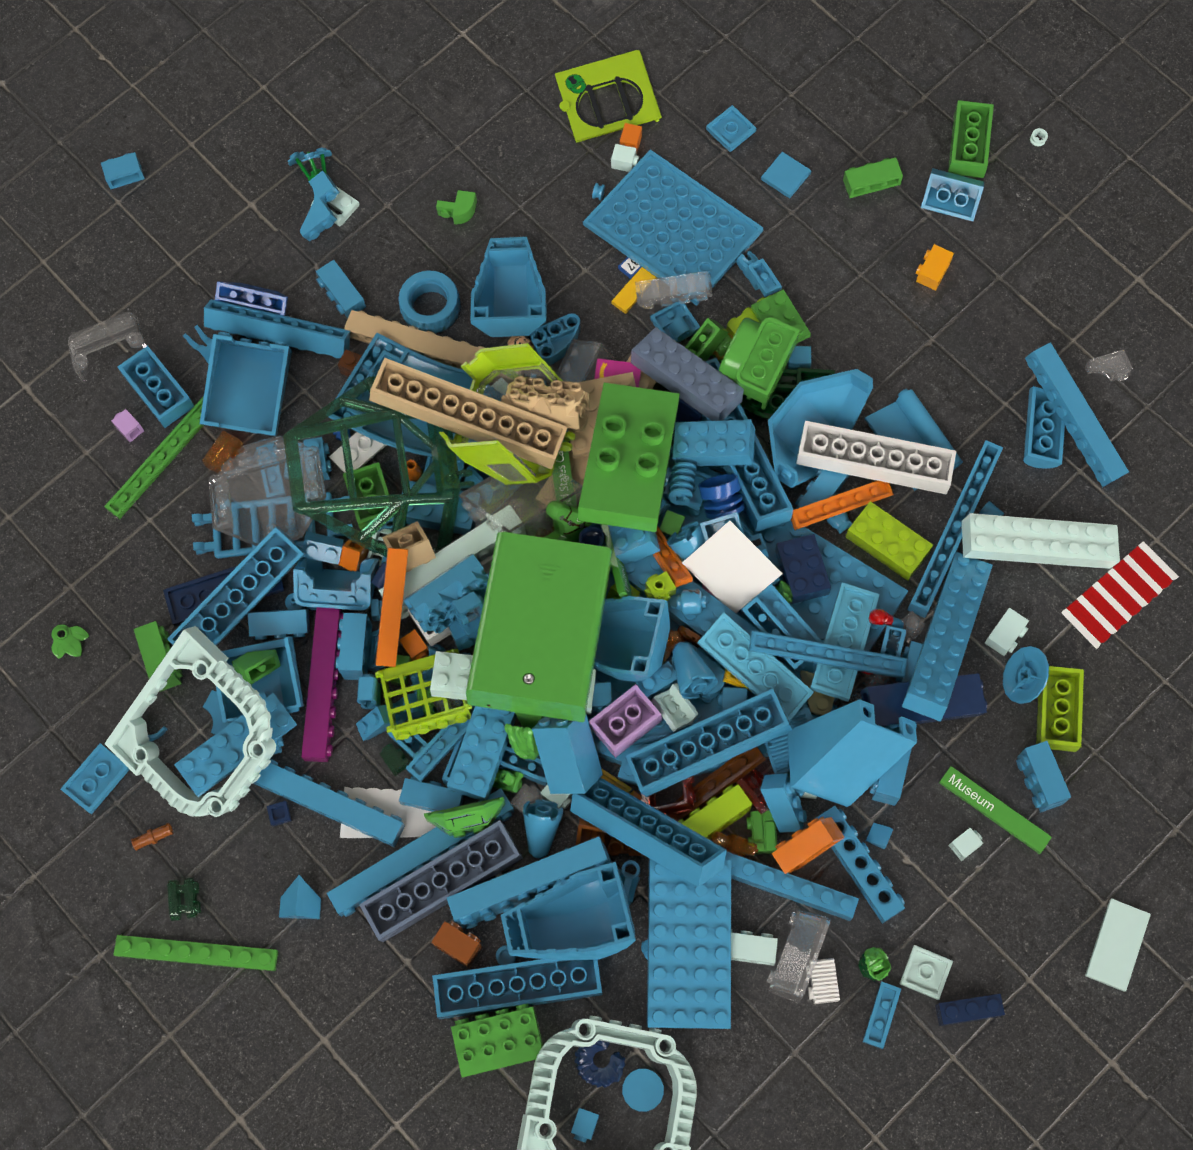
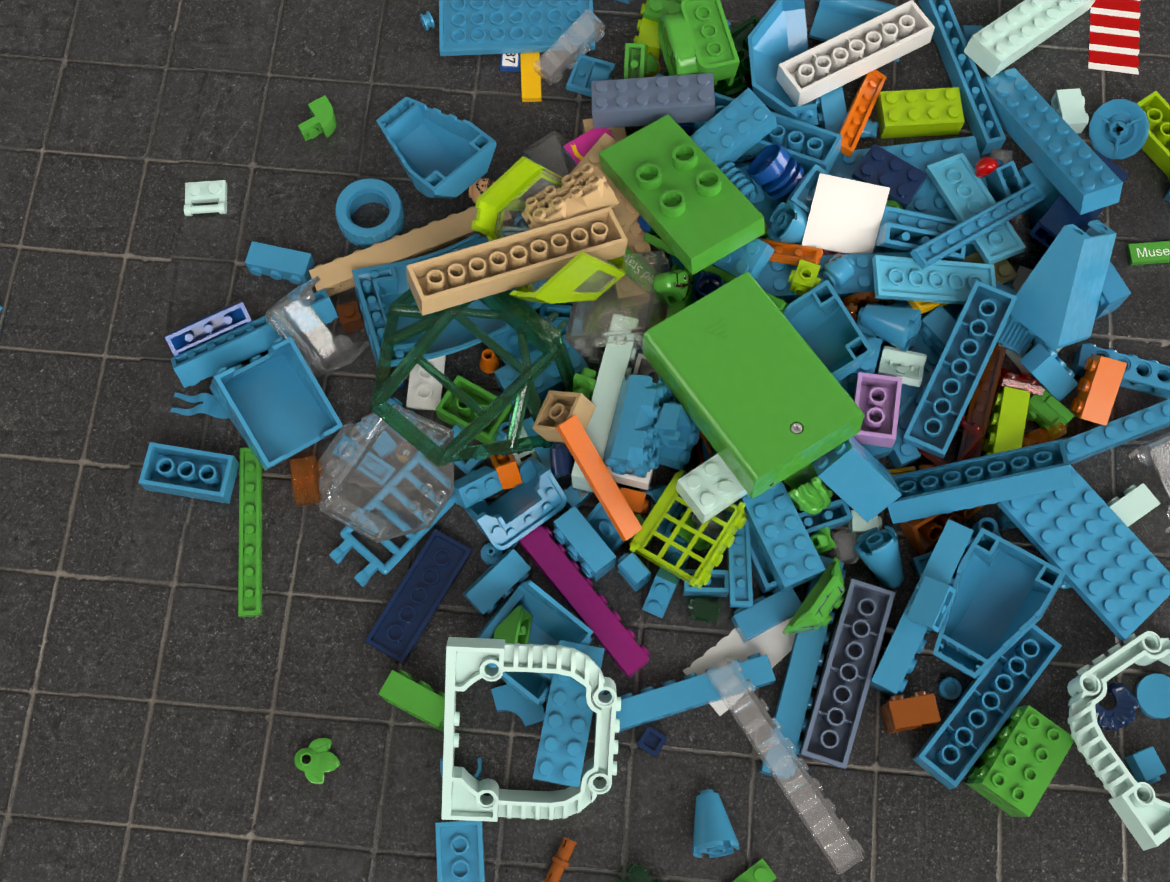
camera: 45 degrees left, 0 degrees up
clear windscreen [67,312,149,383] -> none
lavender brick [111,409,144,442] -> none
dark azure brick [167,526,306,646] -> none
dark azure slope [279,875,321,919] -> none
plant [288,148,332,181] -> none
dark azure arch [300,171,340,241] -> none
dark azure beam [530,313,581,366] -> none
dark azure slope [866,823,893,849] -> none
none -> clear windscreen [265,276,370,377]
none -> bright green hips [573,367,596,401]
none -> dark azure cone [692,789,740,858]
none -> clear brick [705,656,864,875]
none -> dark azure brick [907,576,956,633]

